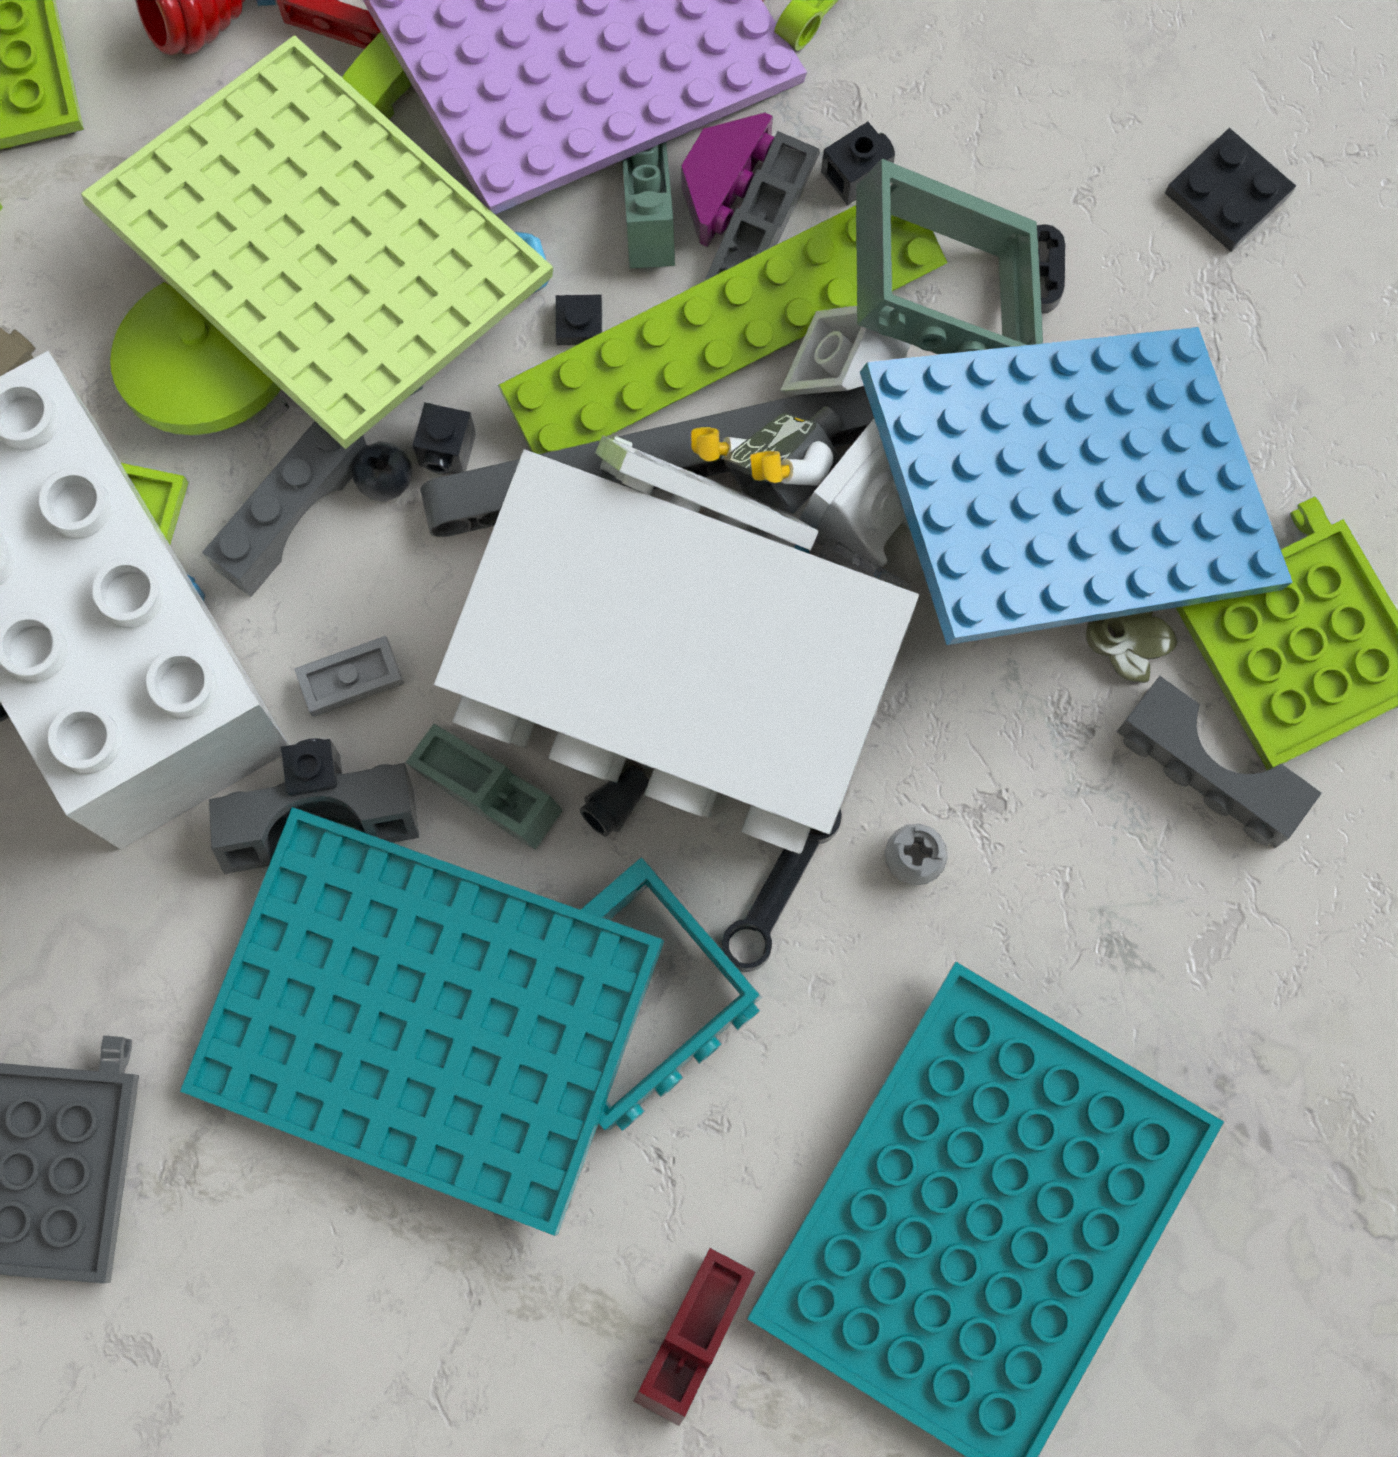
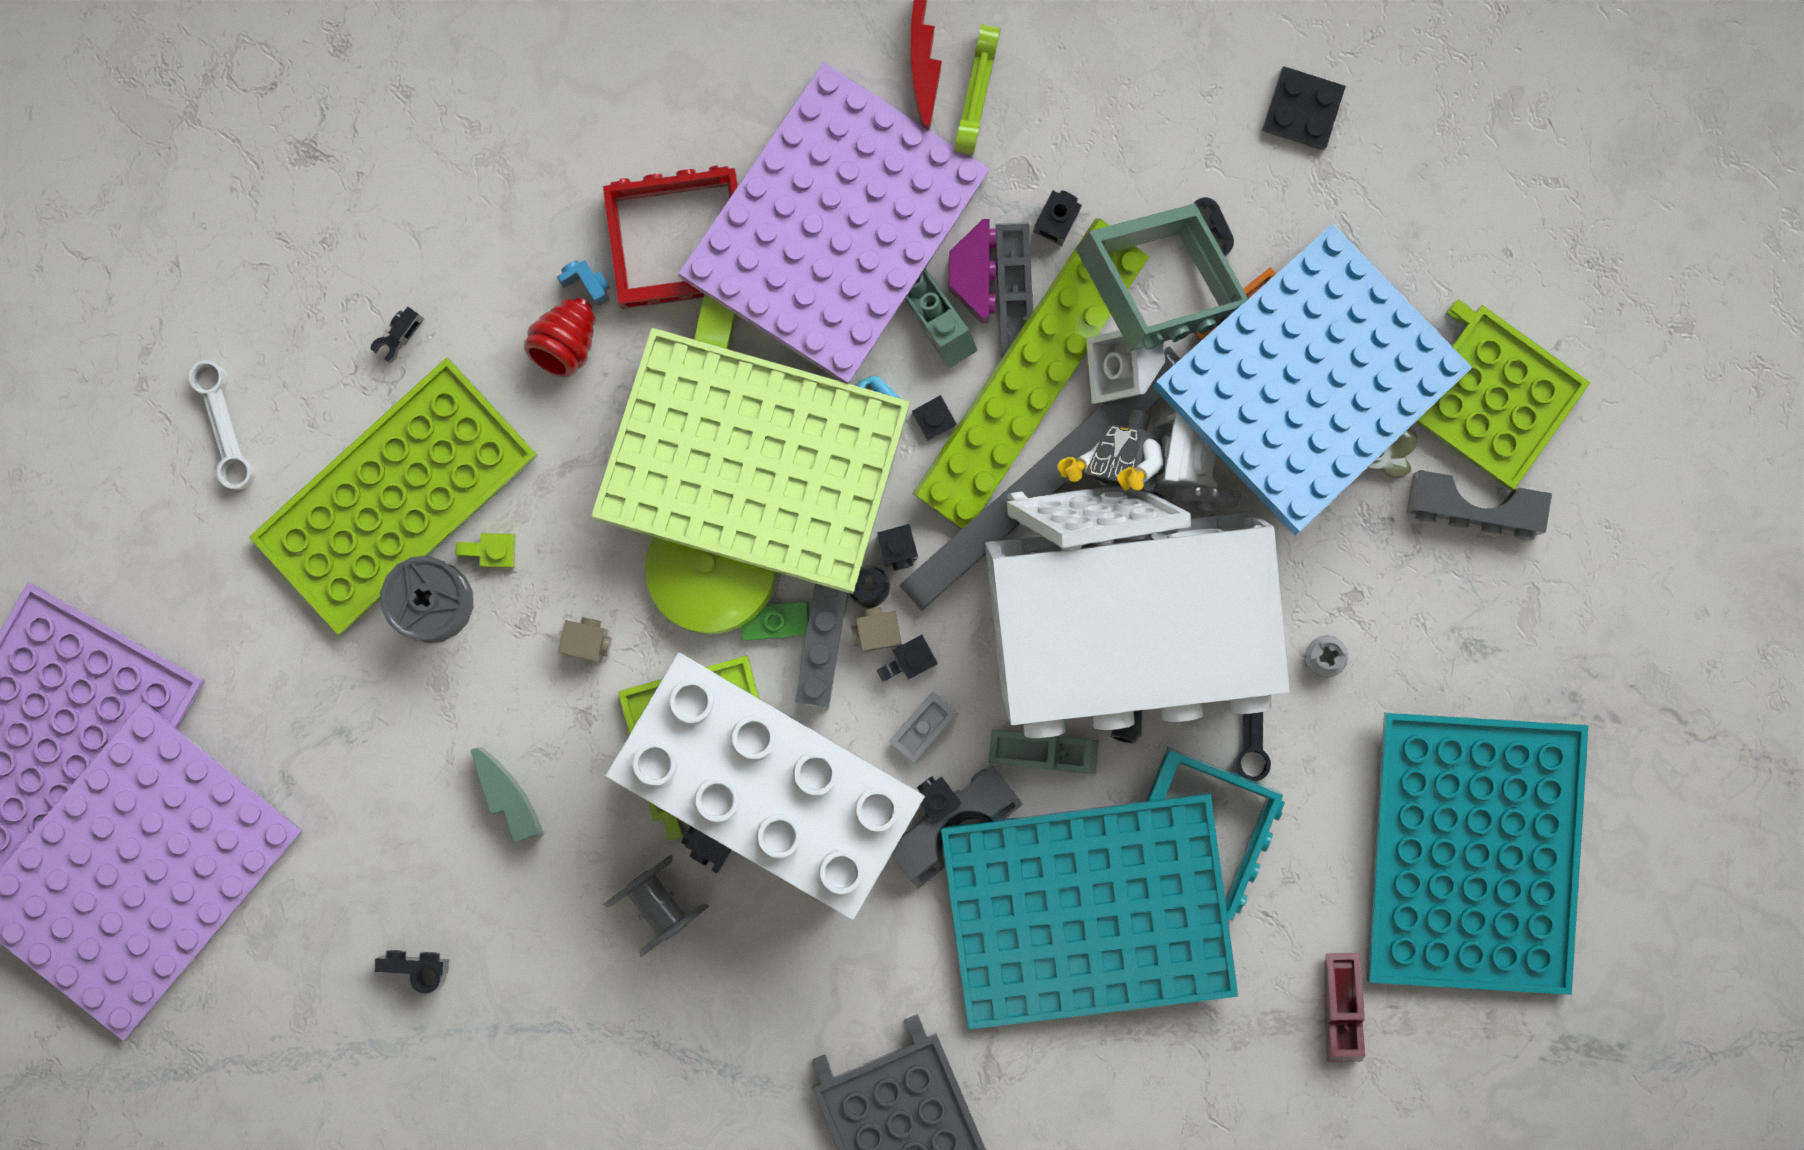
camera: 30 degrees left, 10 degrees up
none -> bright green plate [742,602,808,641]
none -> dark tan brick [851,607,902,652]
none -> black plate [877,635,938,682]

